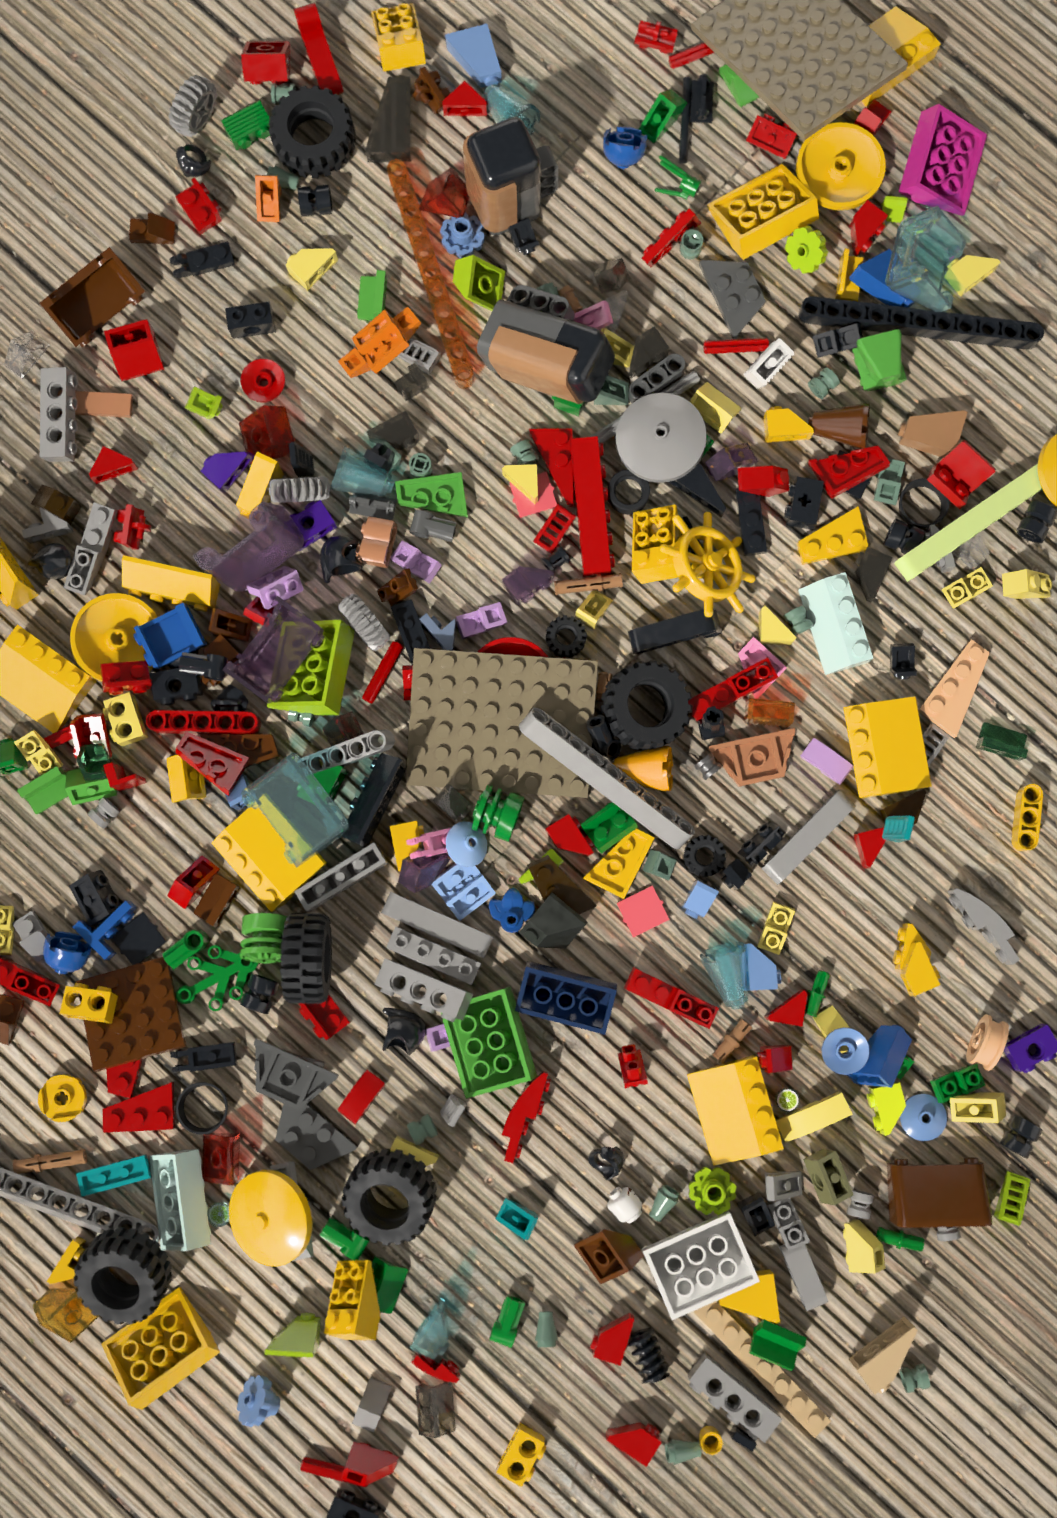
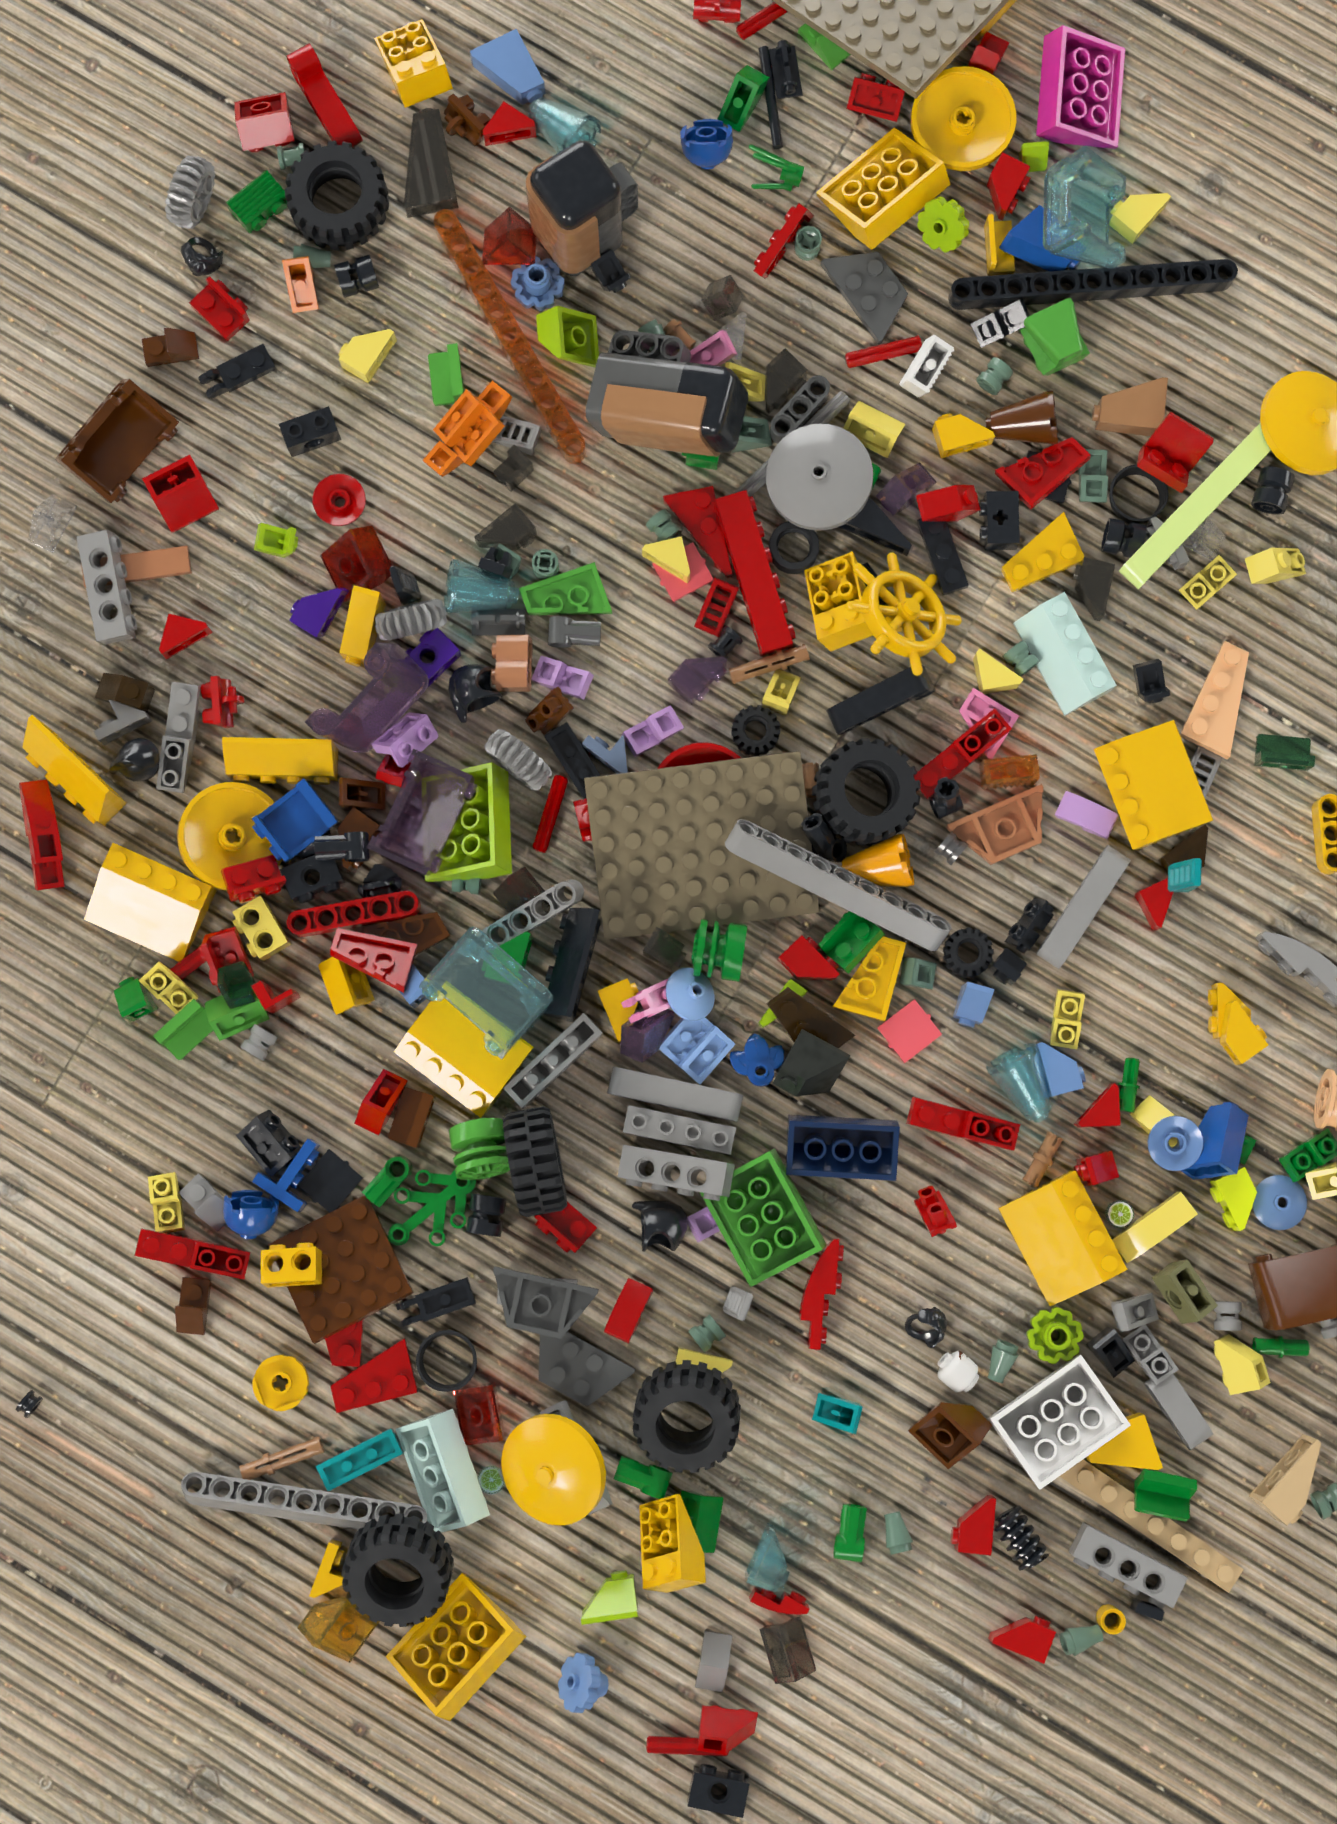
camera: 15 degrees left, 0 degrees up
yellow brick [496,1423,547,1487] -> none

